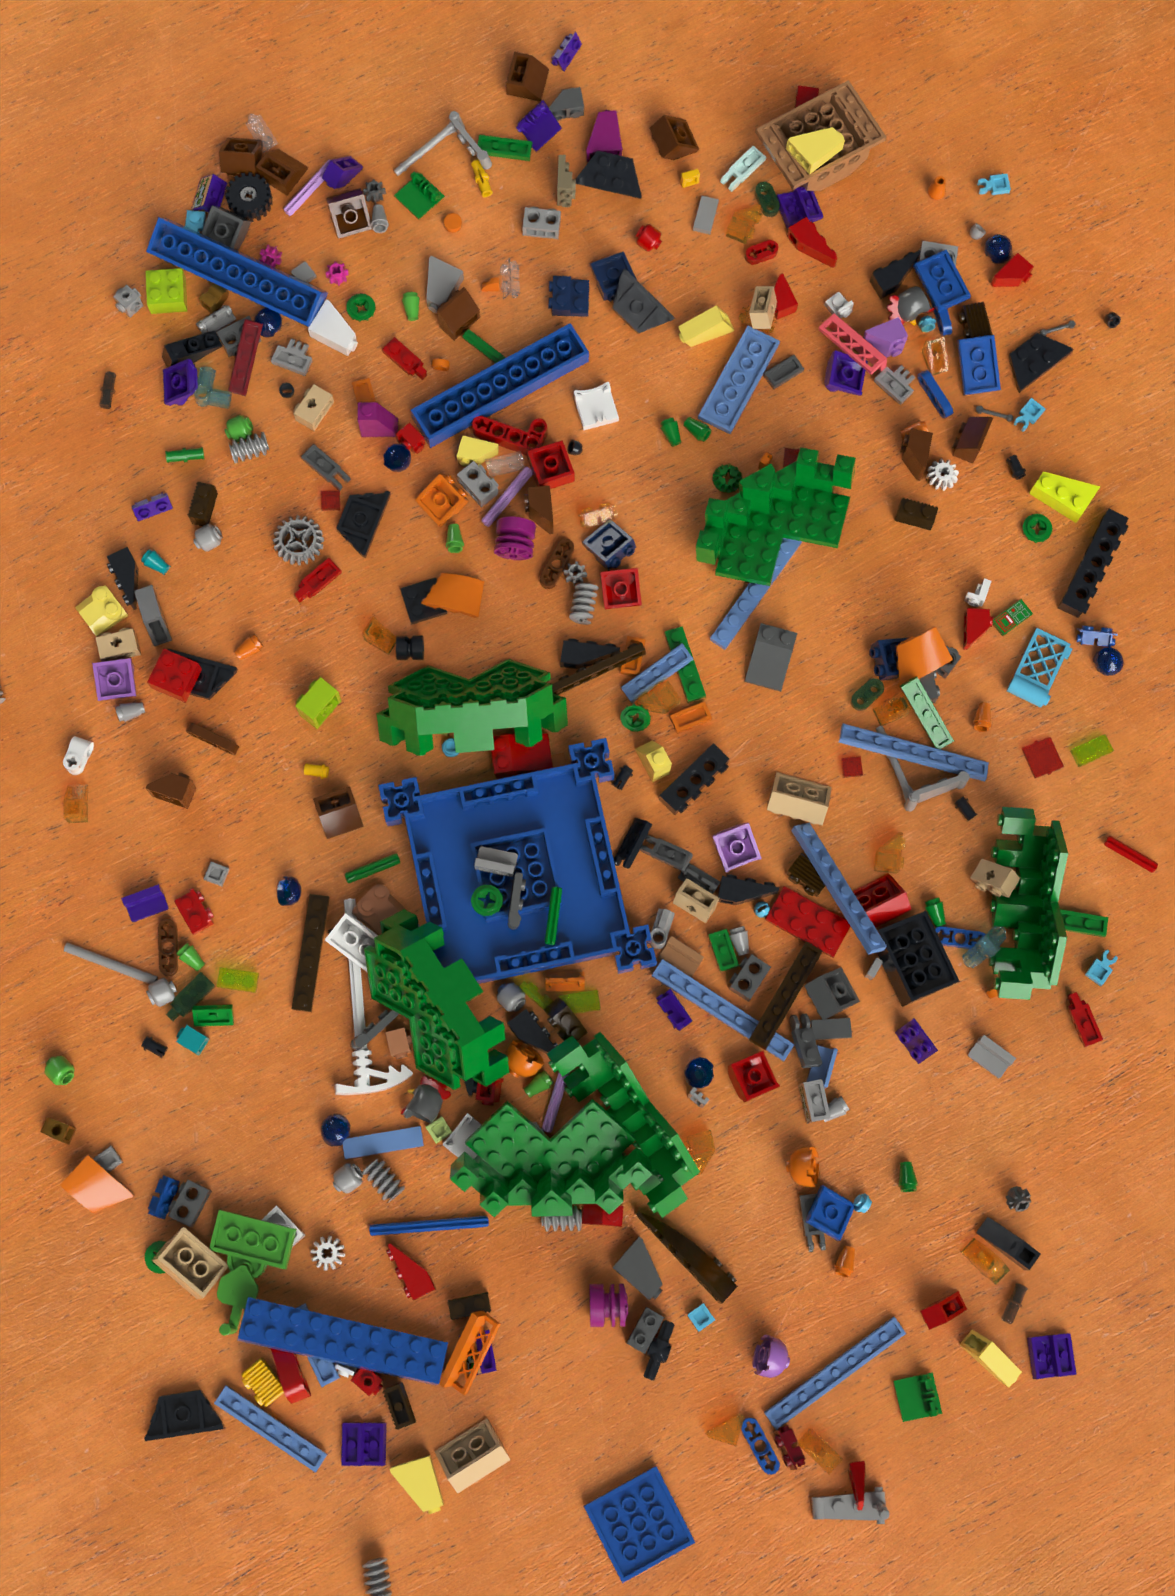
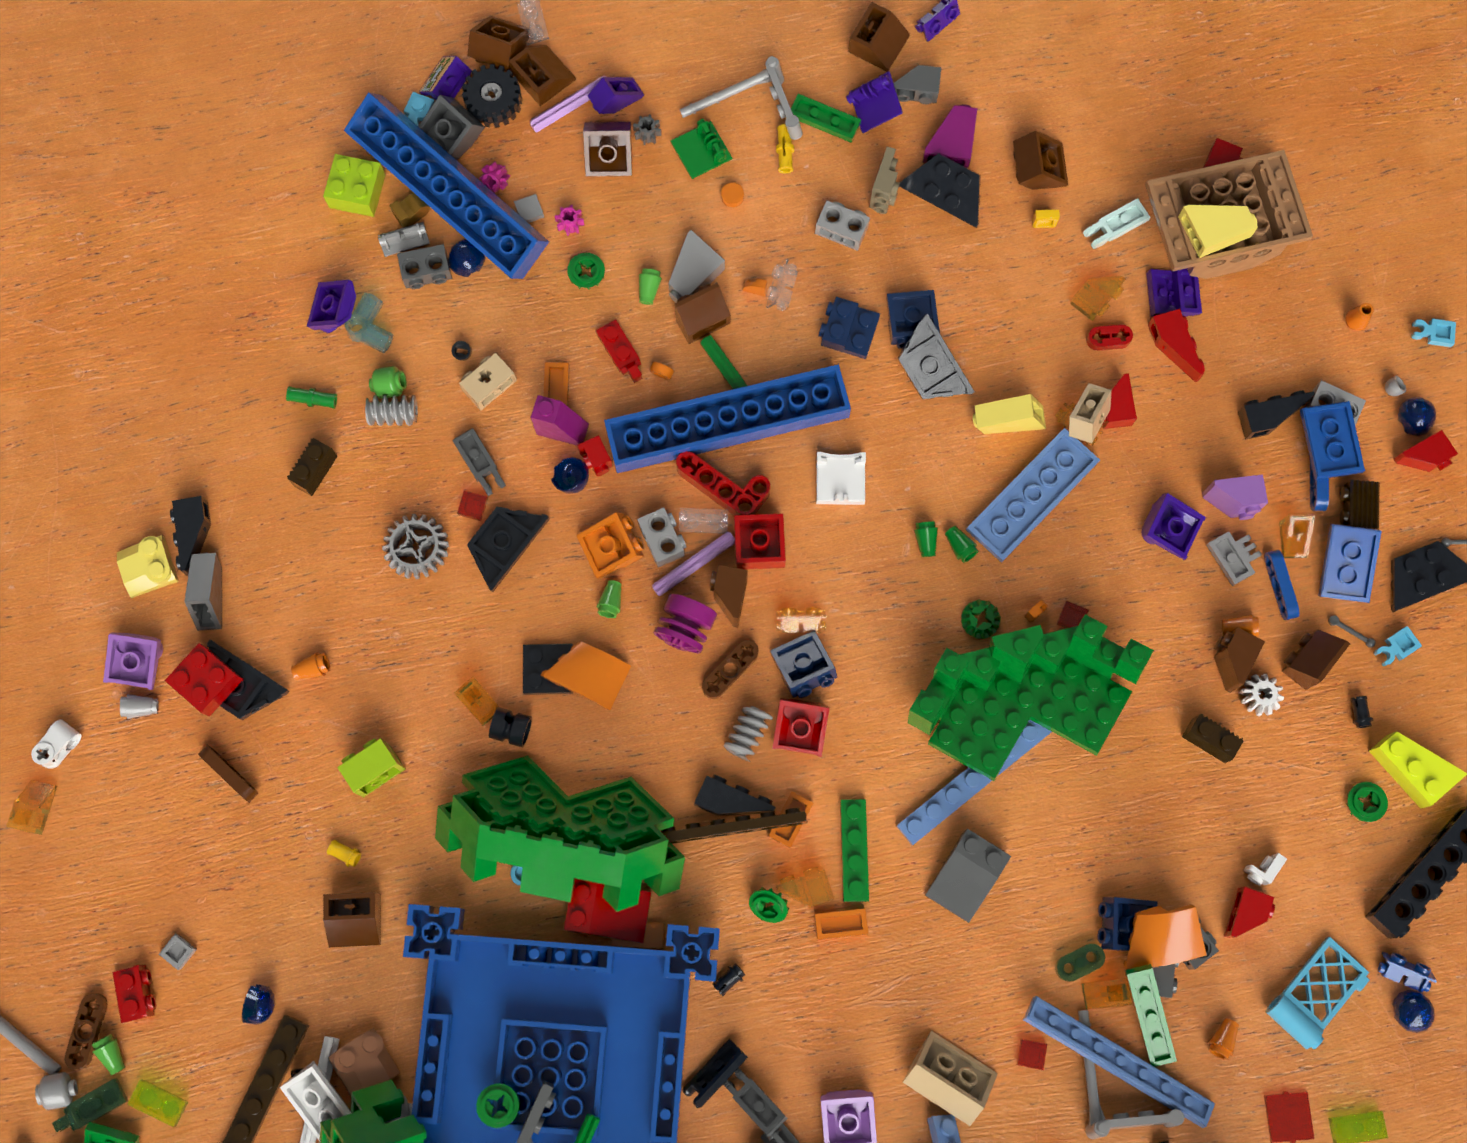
camera: 20 degrees right, 0 degrees up
tan brick [95,628,141,662] -> none
clear smoke axle [99,371,116,409] -> none
light grey brick [113,285,143,318] -> none
dark purple panel [121,884,169,922] -> none
dark purple hinge [132,492,173,521] -> none
teal cone [141,549,170,575] -> none
reddish brown slope [146,773,196,809] -> none
black slope [162,330,222,368] -> none
light grey head [193,524,223,552] -> none
dark red tile [228,319,263,397] -> none
light grey hinge [271,338,312,376] -> none
red hinge [294,558,342,603] -> none
white slope [308,299,358,356] -> none
green axle [345,854,400,883] -> none
light grey cone [371,204,389,233] -> none
light yellow slope [457,435,499,467] -> none
light grey panel [474,846,518,877] -> none
light grey gear [564,561,587,586] -> none
black hinge [567,440,583,456] -> none
medium blue tile [621,644,694,703] -> none
red head [635,224,662,252] -> none
light yellow slope [635,741,672,783] -> none
black brick [659,743,730,815] -> none
light grey tile [693,196,719,235] -> none
clear green plate [755,182,780,217] -> none
dark grey tile [763,355,804,390] -> none
coral fence [819,314,887,375] -> none
white bracket [824,292,854,319] -> none
dark grey piece [886,286,935,326] -> none
medium azure plate [918,316,936,332] -> none
green tile [992,599,1033,636] -> none

